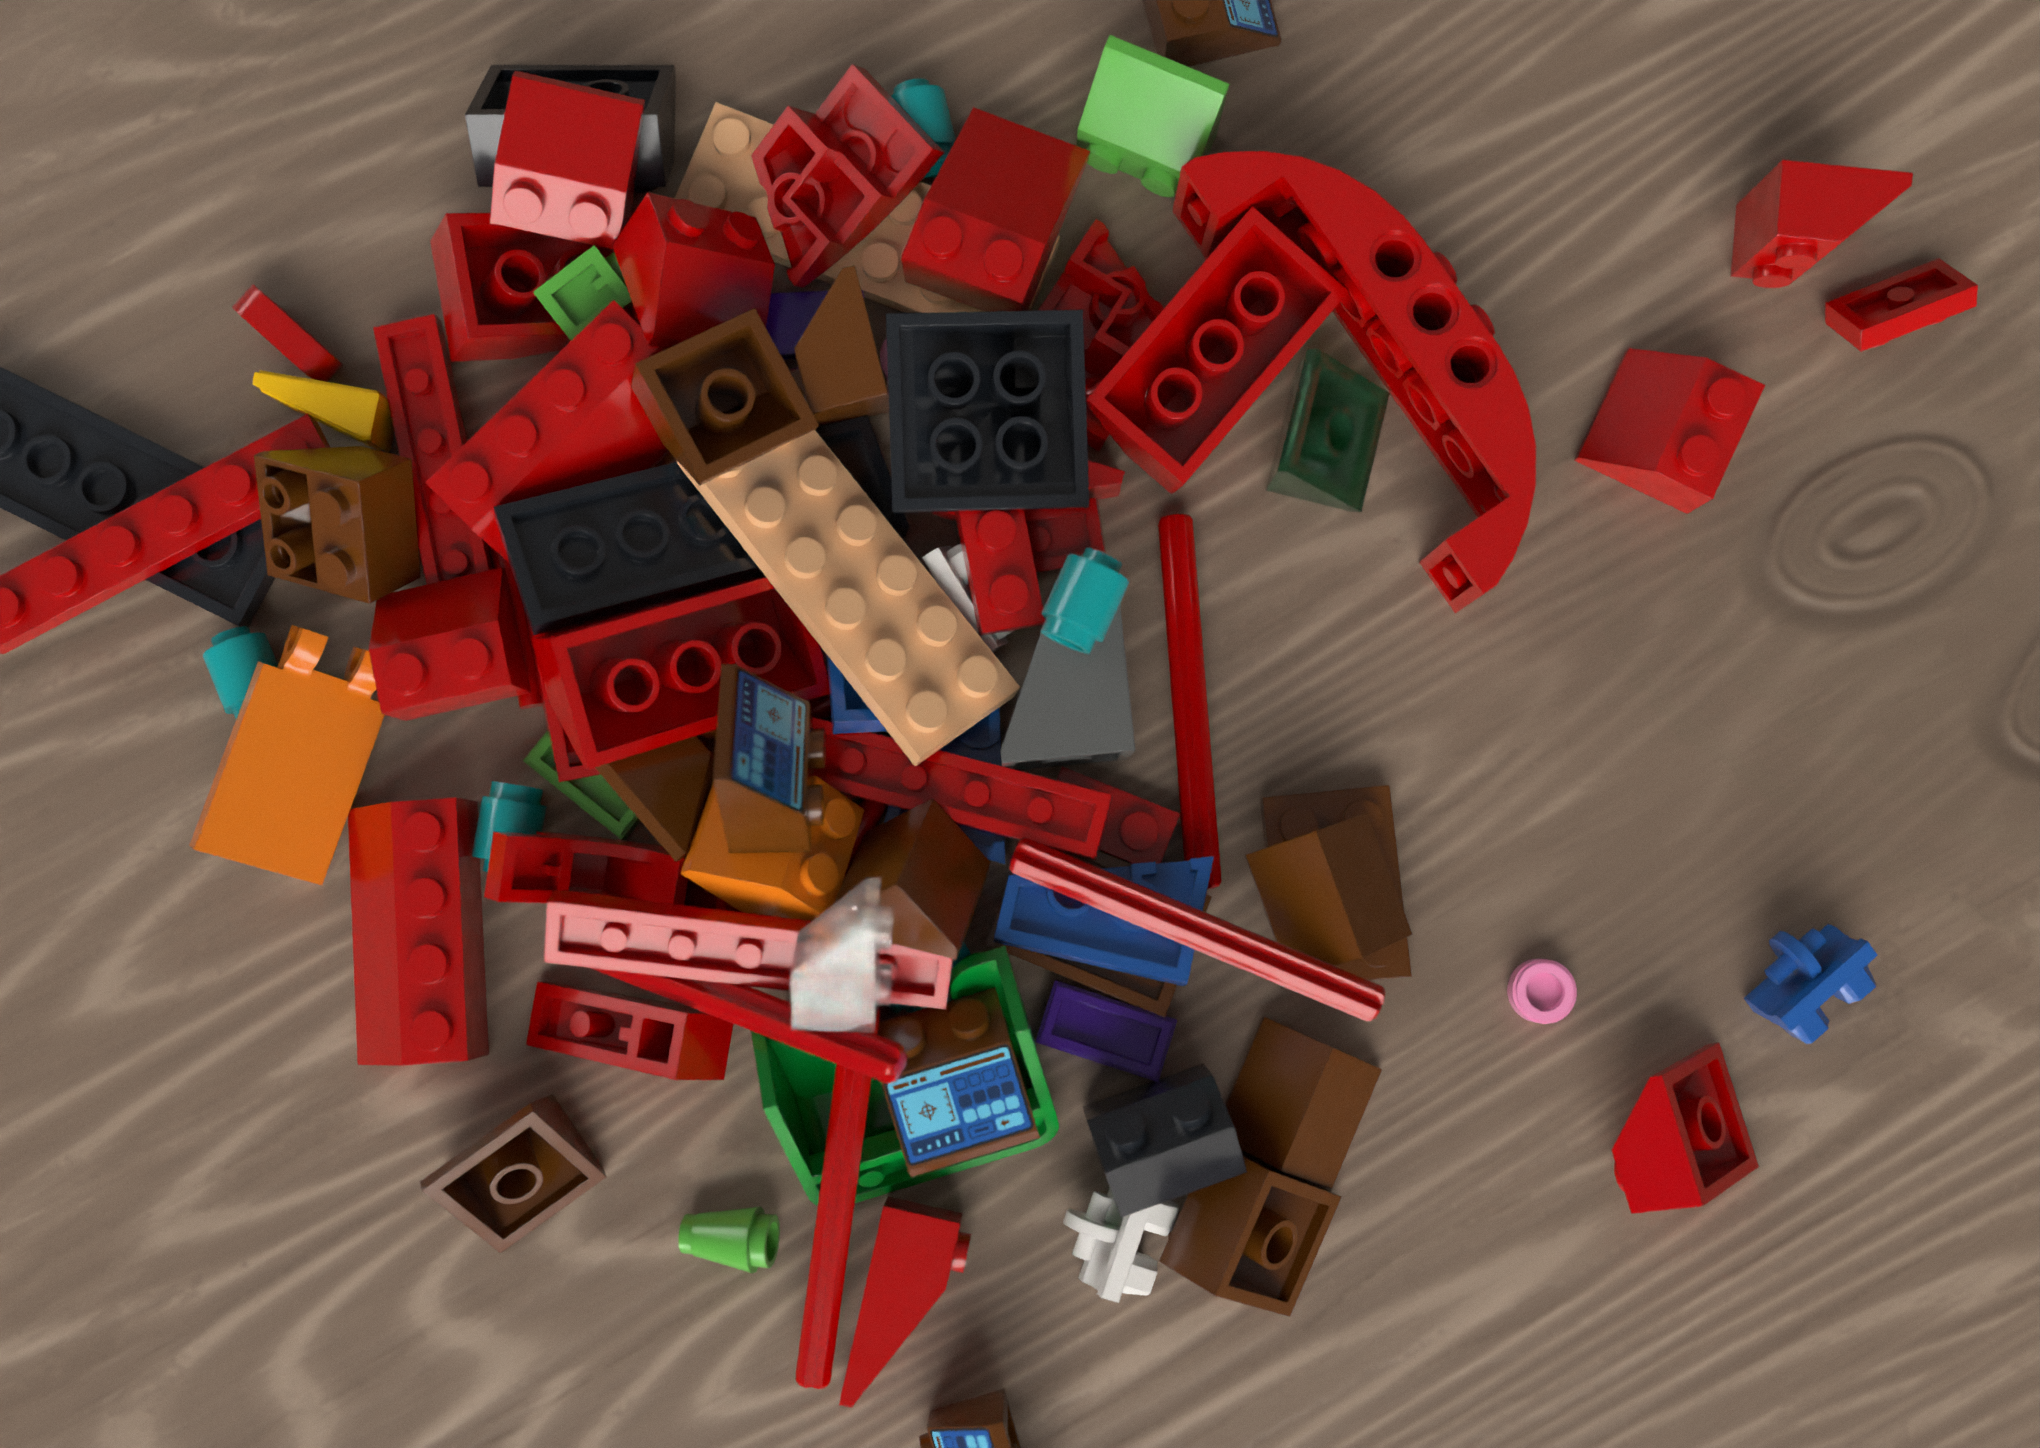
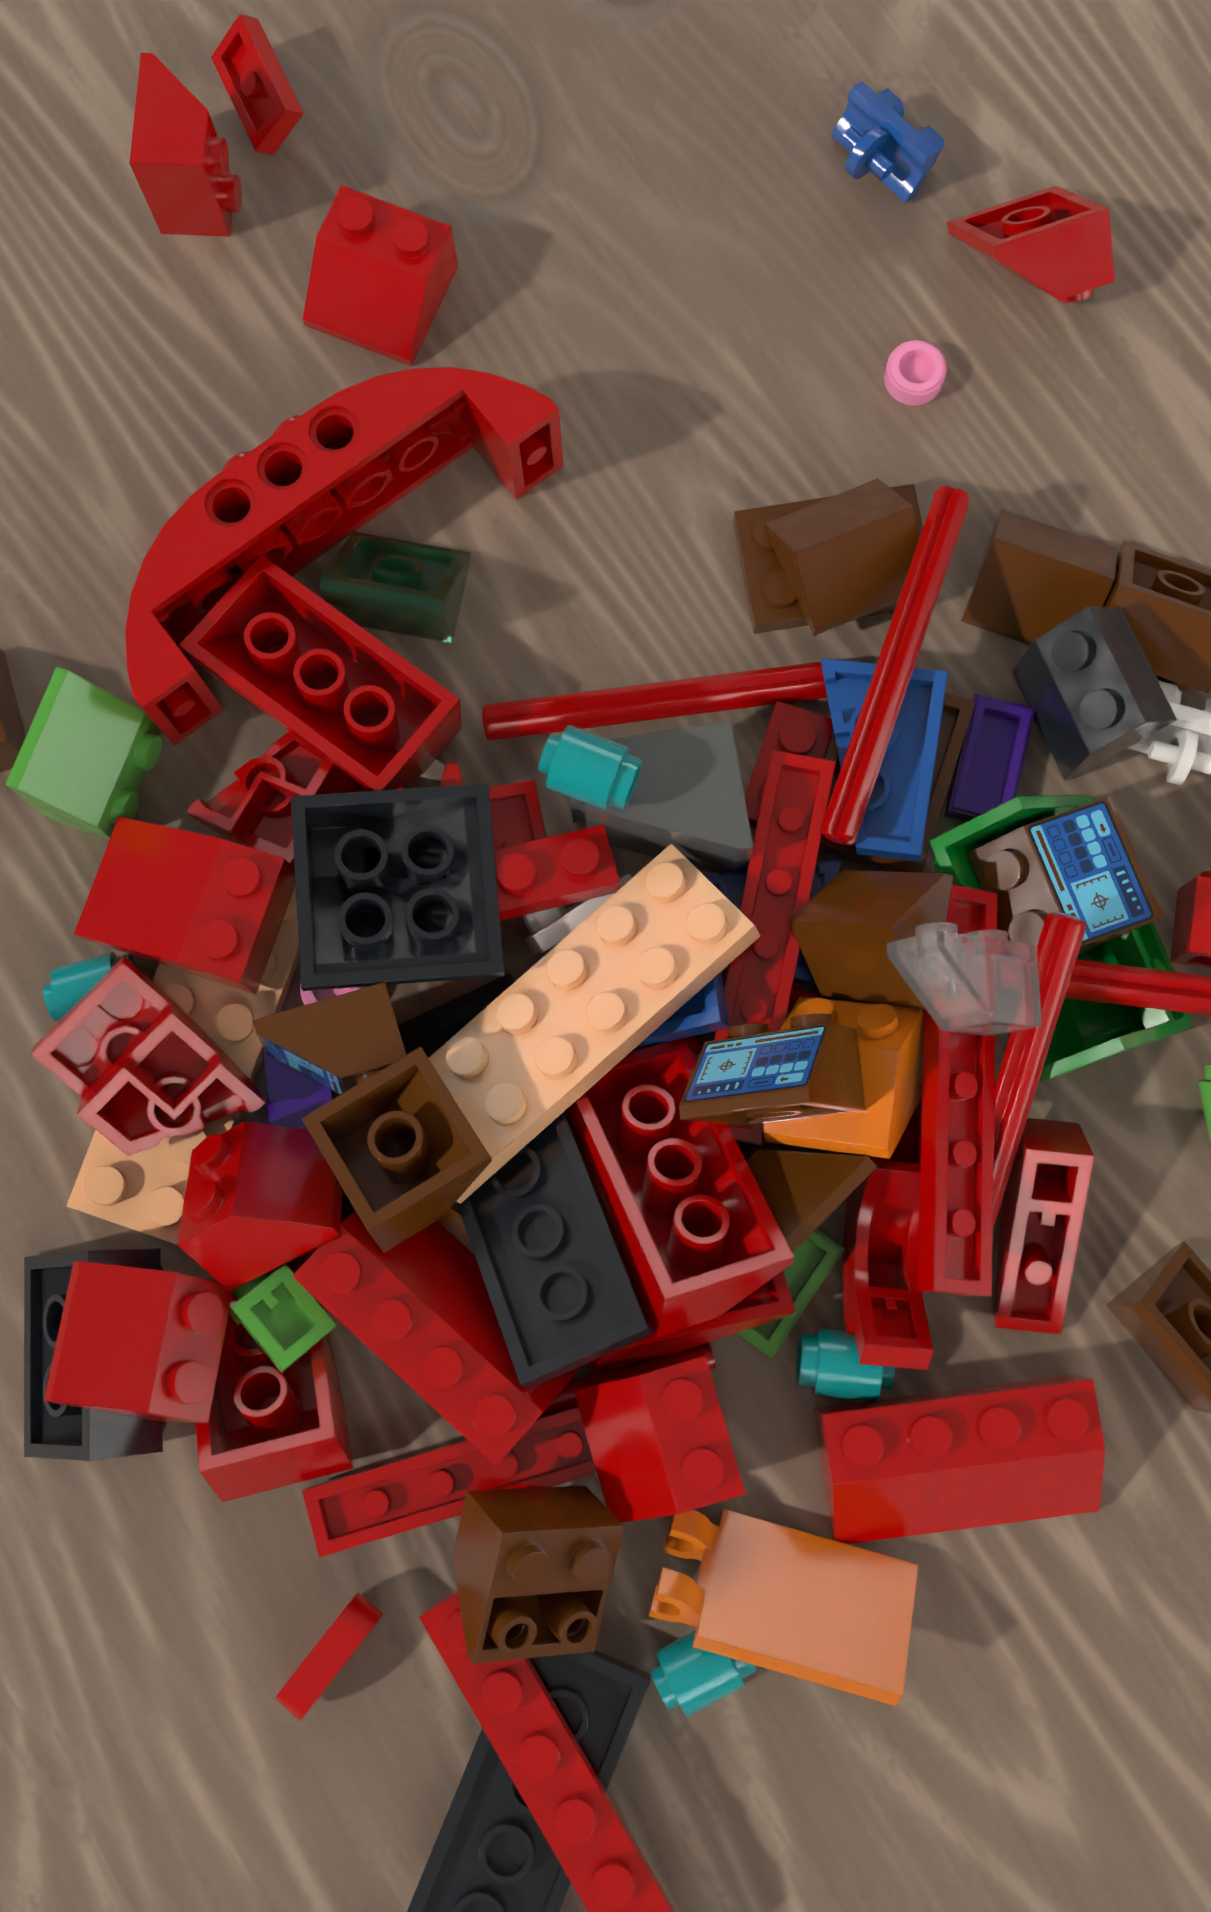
camera: 90 degrees left, 5 degrees down
yellow slope [252,370,395,452] -> none

